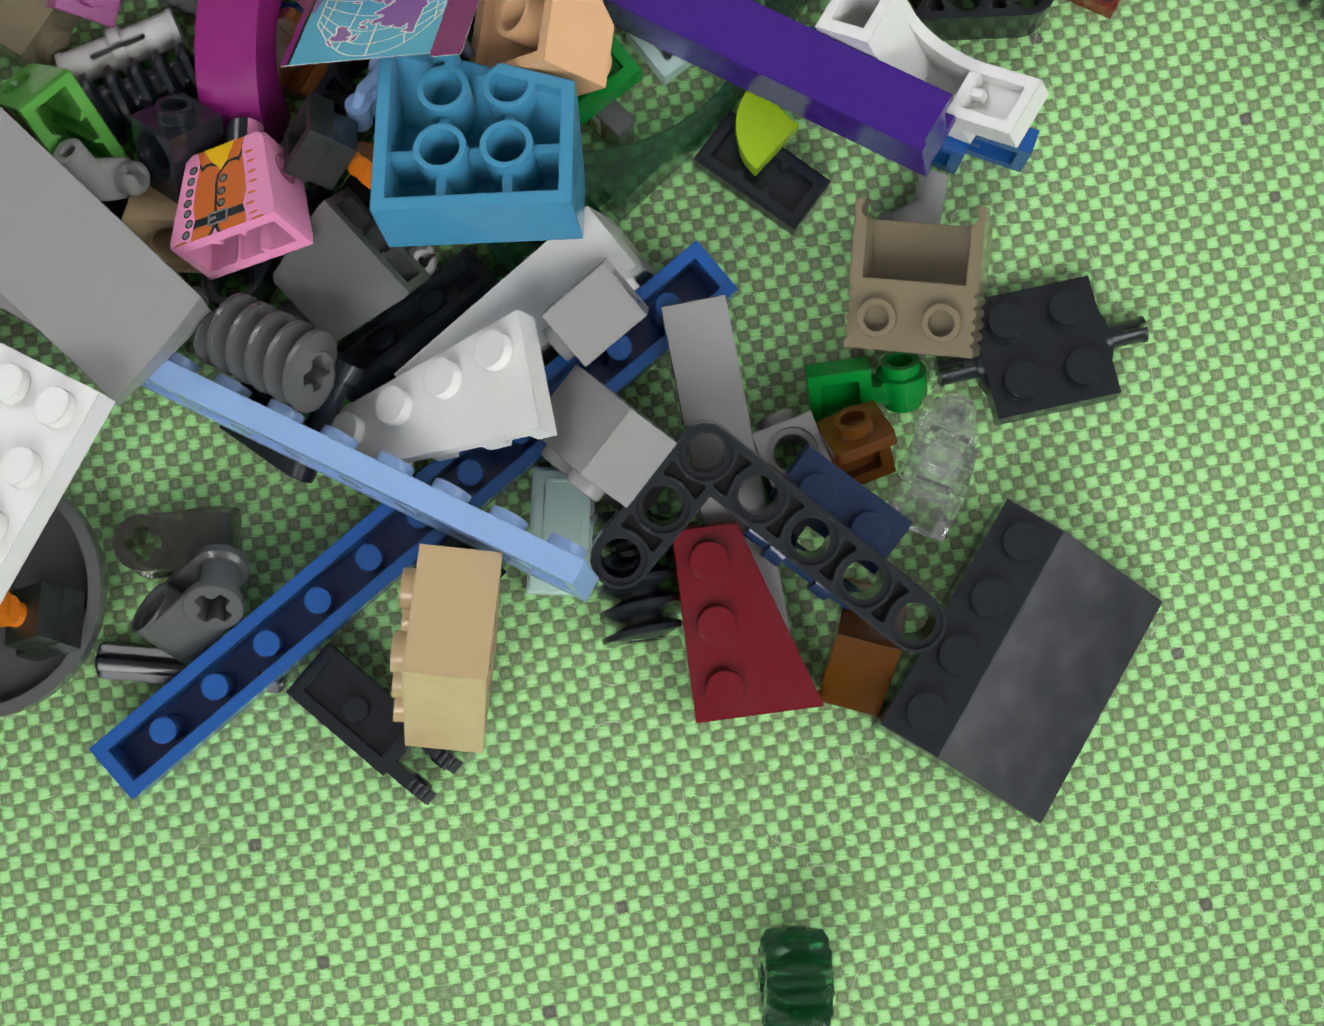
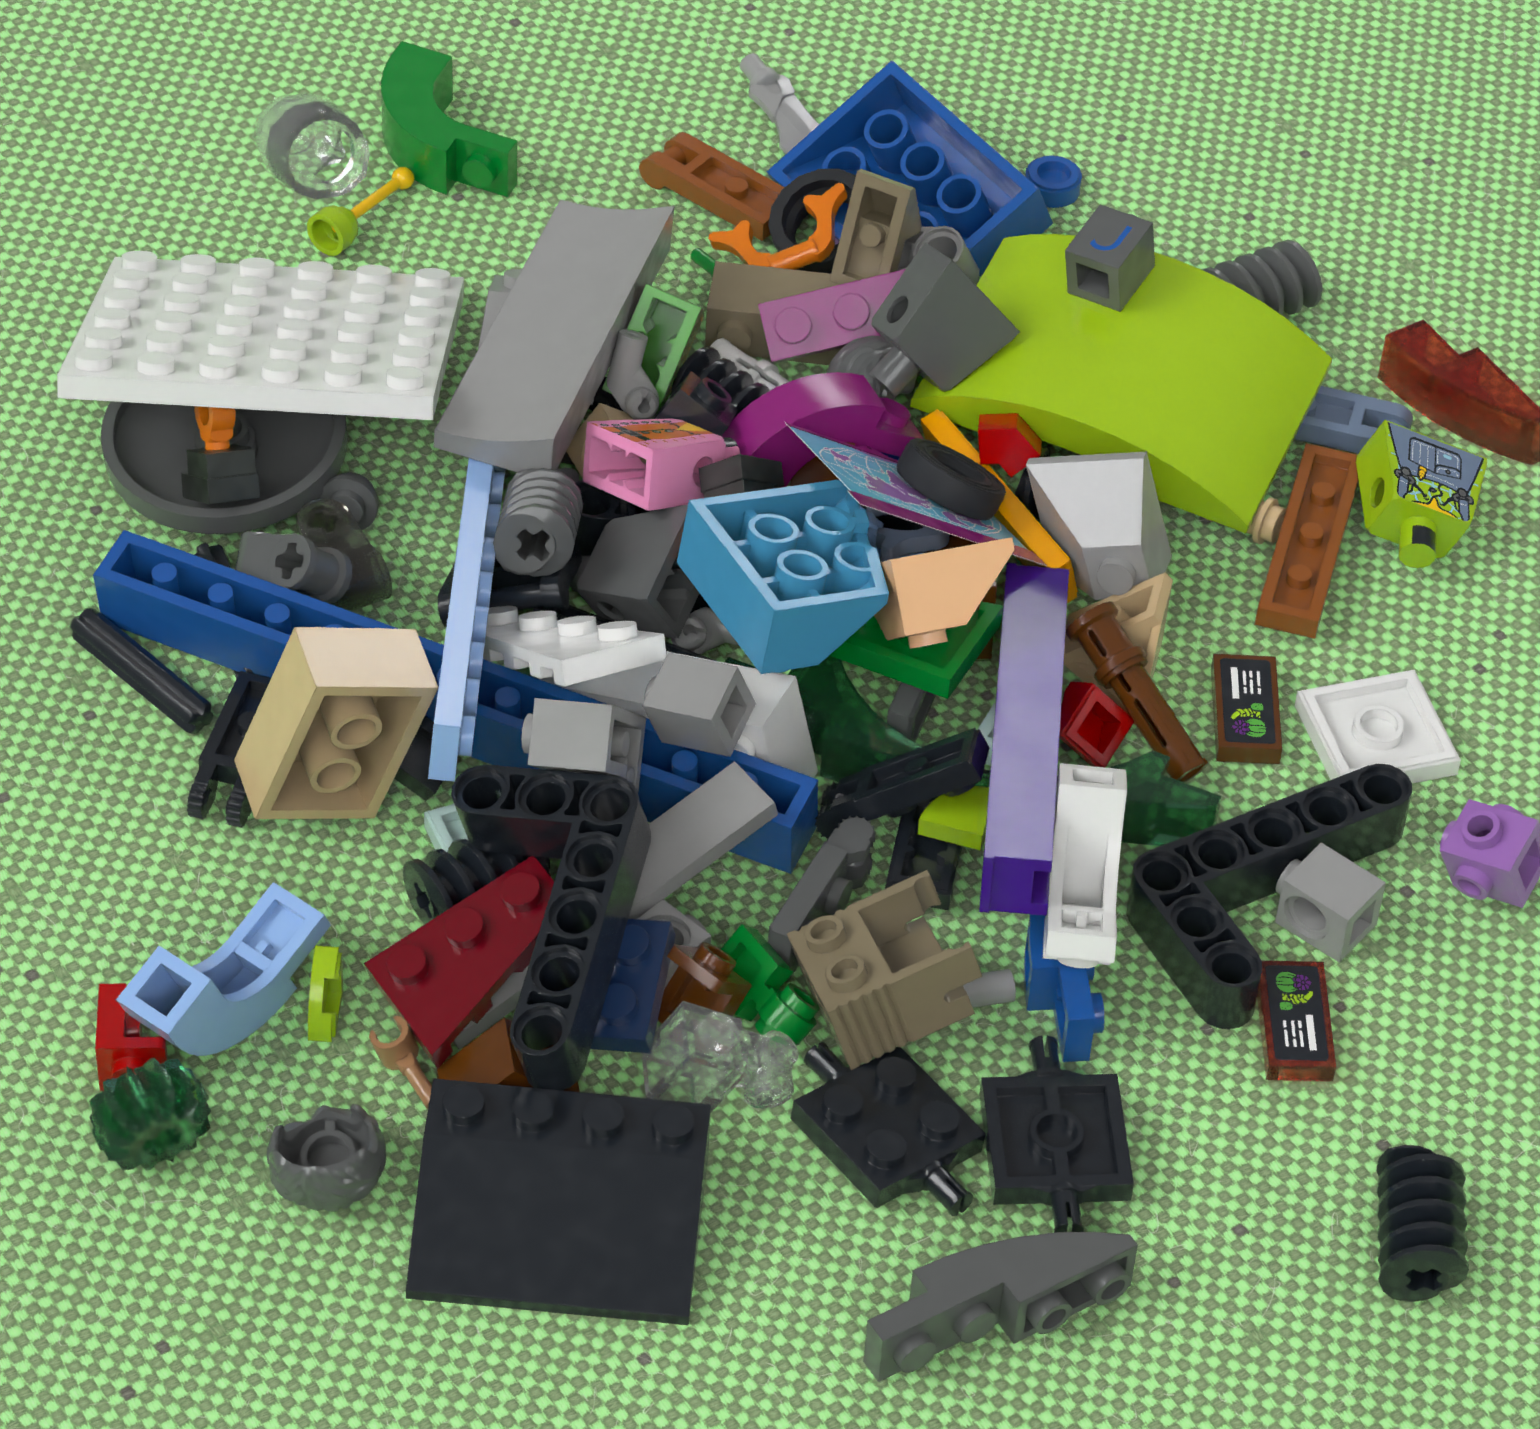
camera: 65 degrees right, 35 degrees down
none -> black axle [70,608,214,734]
none -> red bracket [95,983,169,1093]
none -> light blue arch [116,882,331,1056]
none -> dark grey hair [267,1103,386,1212]
none -> lime tile [308,945,343,1042]
none -> dark grey plate [317,472,379,532]
none -> medium nougat hand [369,1016,432,1109]
none -> dark grey hinge [768,816,876,982]
none -> black hinge [814,728,989,840]
none -> dark grey slope [863,1232,1138,1382]
none -> black plate [979,1035,1134,1233]

